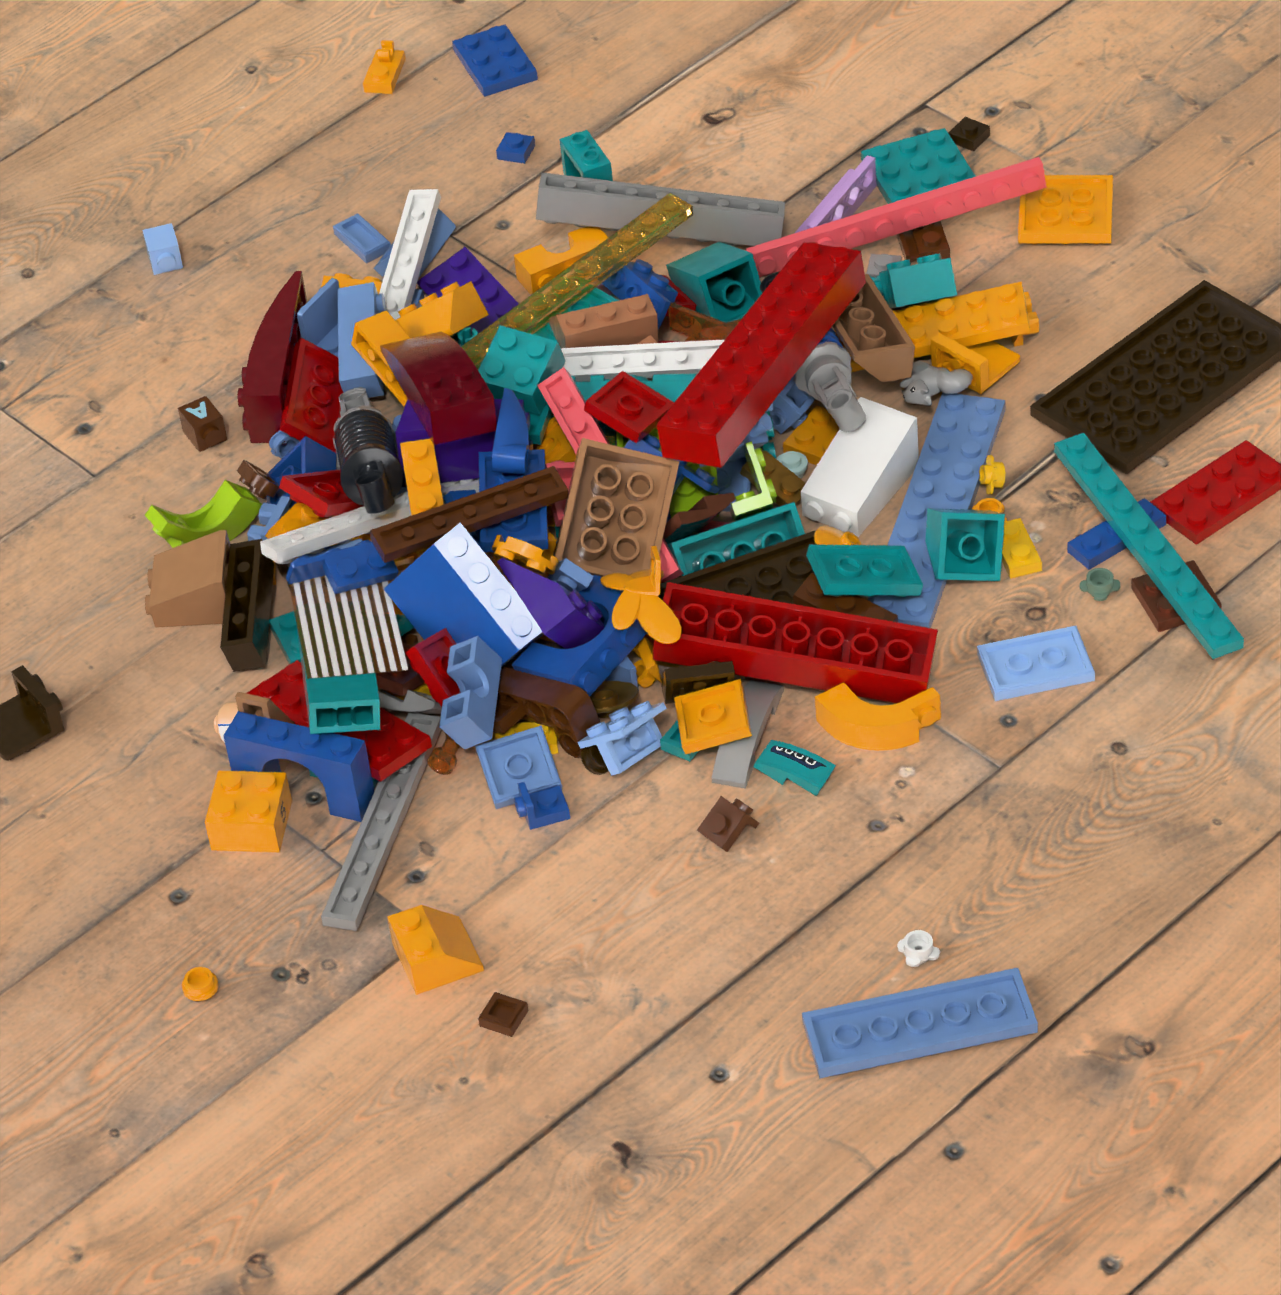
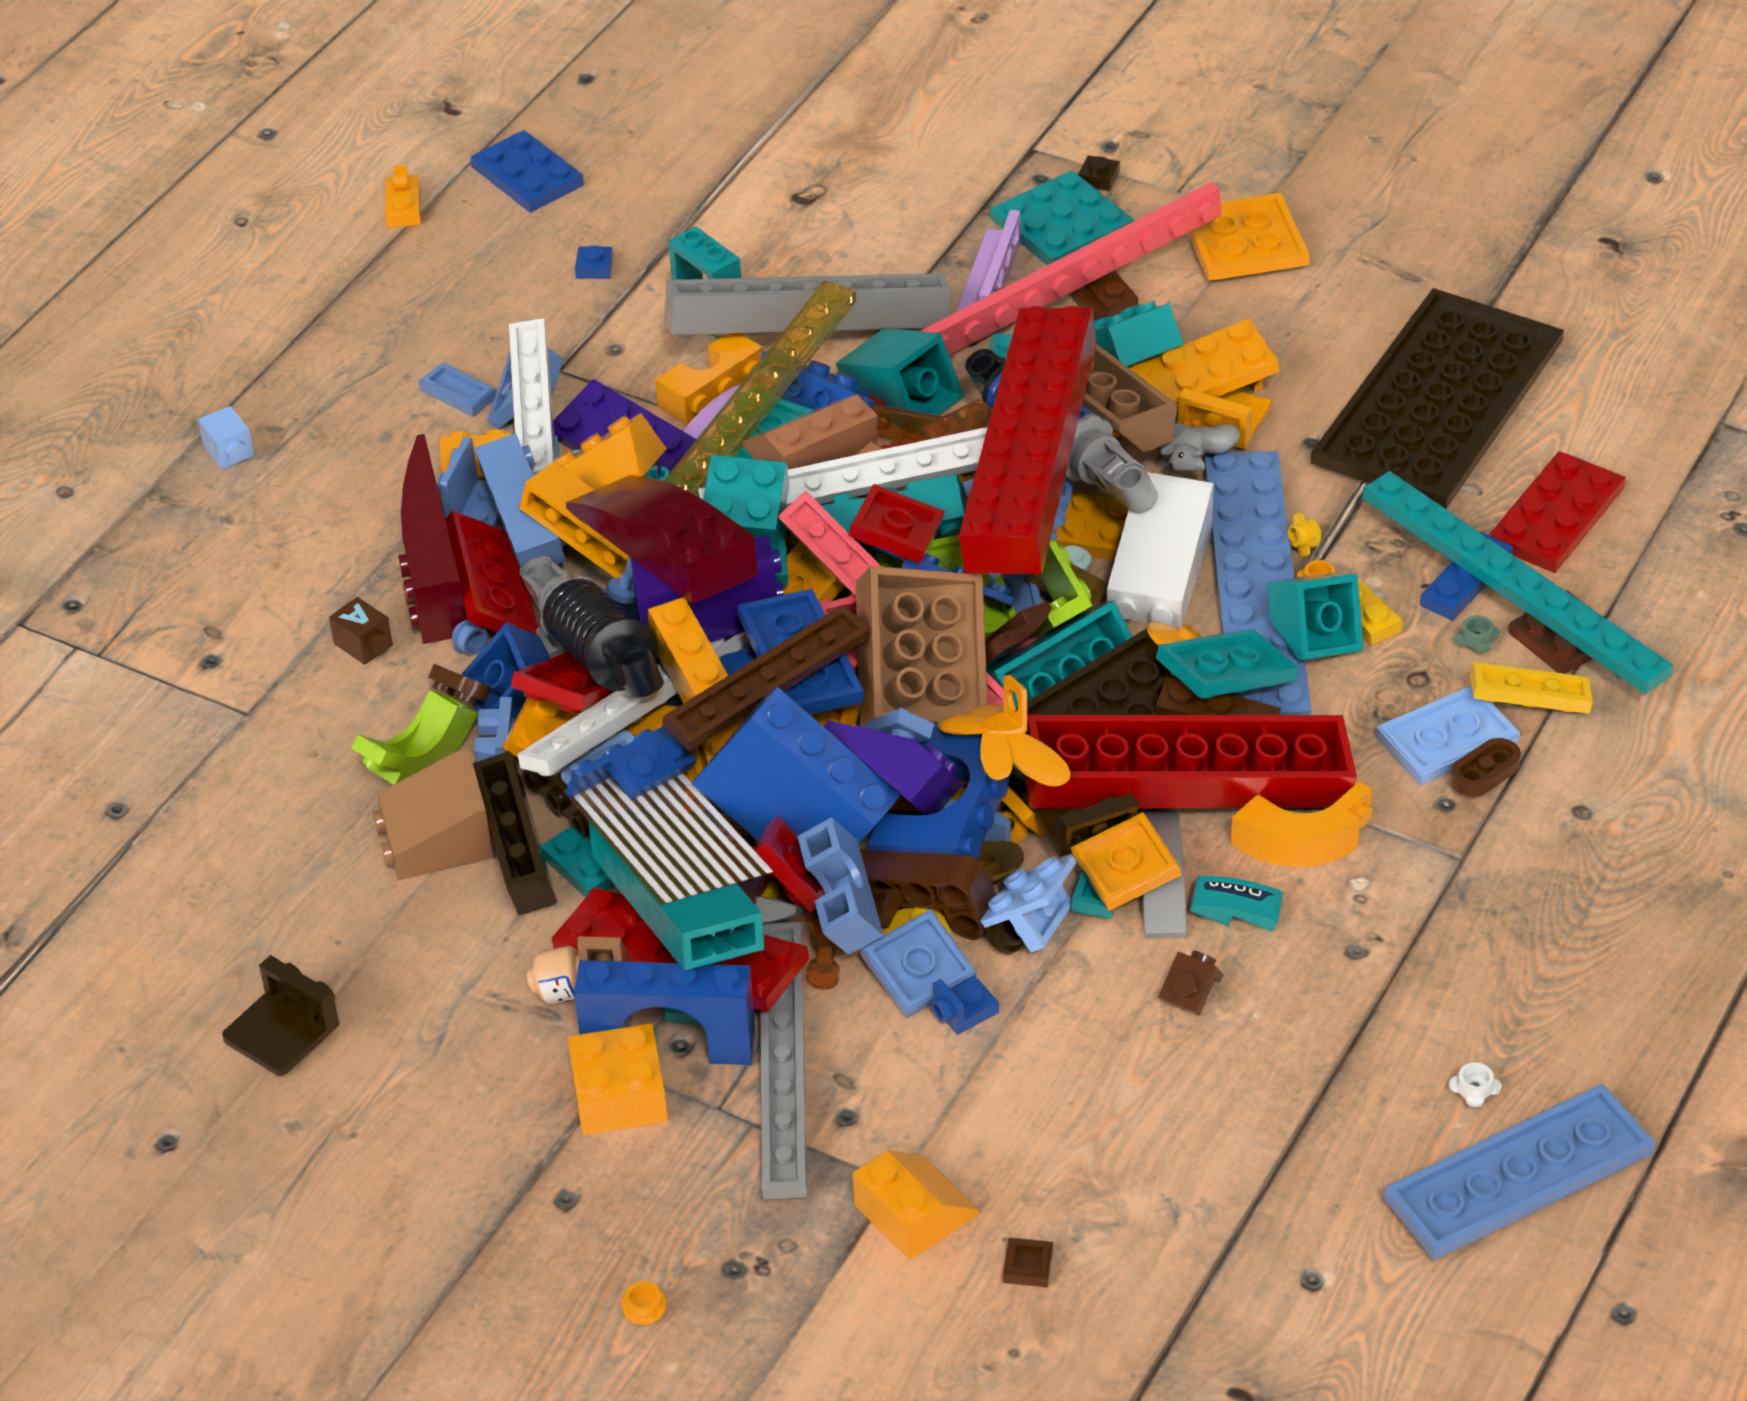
camera: 20 degrees left, 0 degrees up
blue piece [492,388,529,474] -> none
light orange plate [492,535,559,578] -> none
none -> reddish brown plate [1451,738,1521,797]
none -> yellow plate [1470,662,1593,714]

